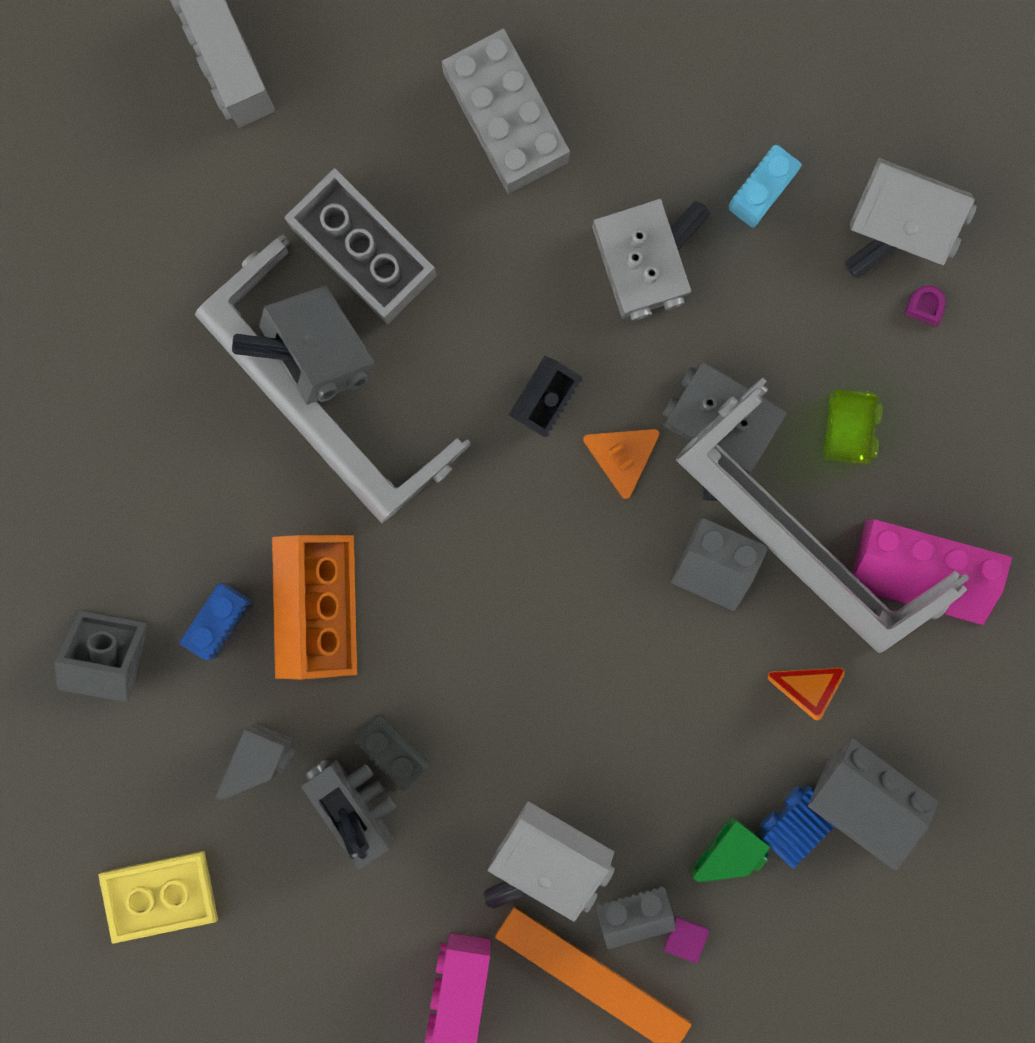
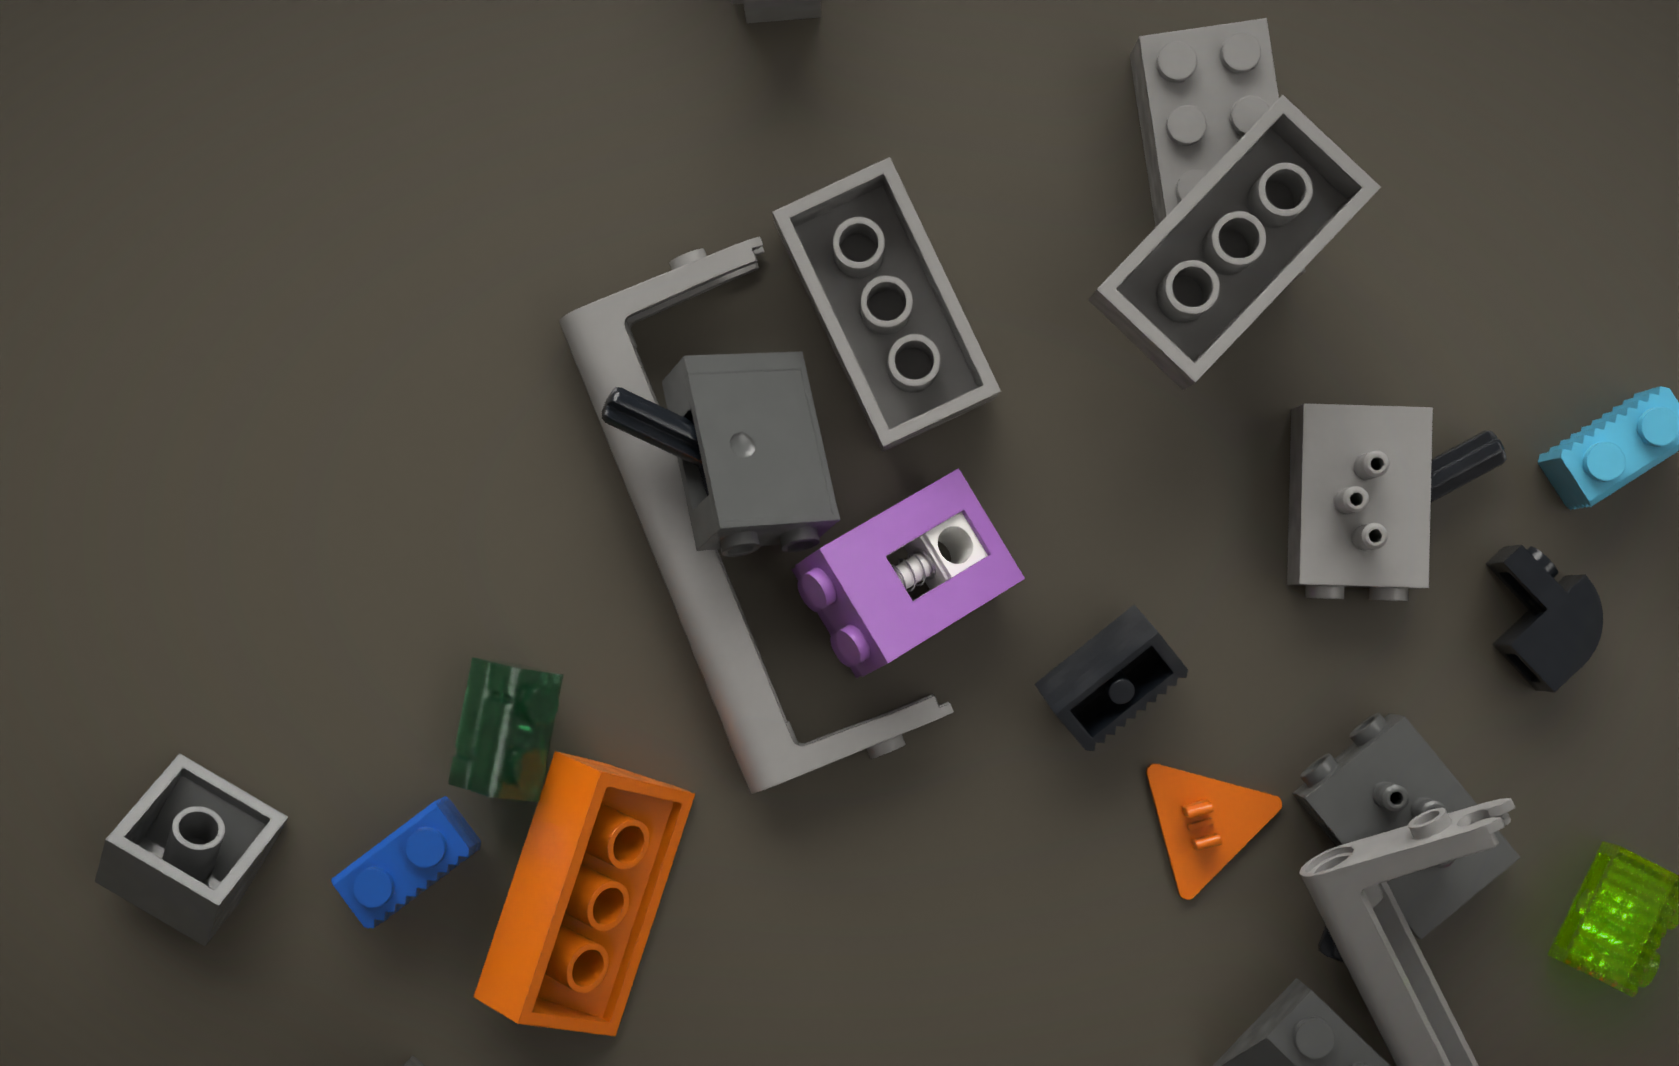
camera: 25 degrees right, 0 degrees up
none -> clear green brick [448,657,564,802]
none -> medium lavender brick [792,468,1025,678]
none -> light grey brick [1088,95,1381,391]
none -> black brick [1486,545,1603,692]

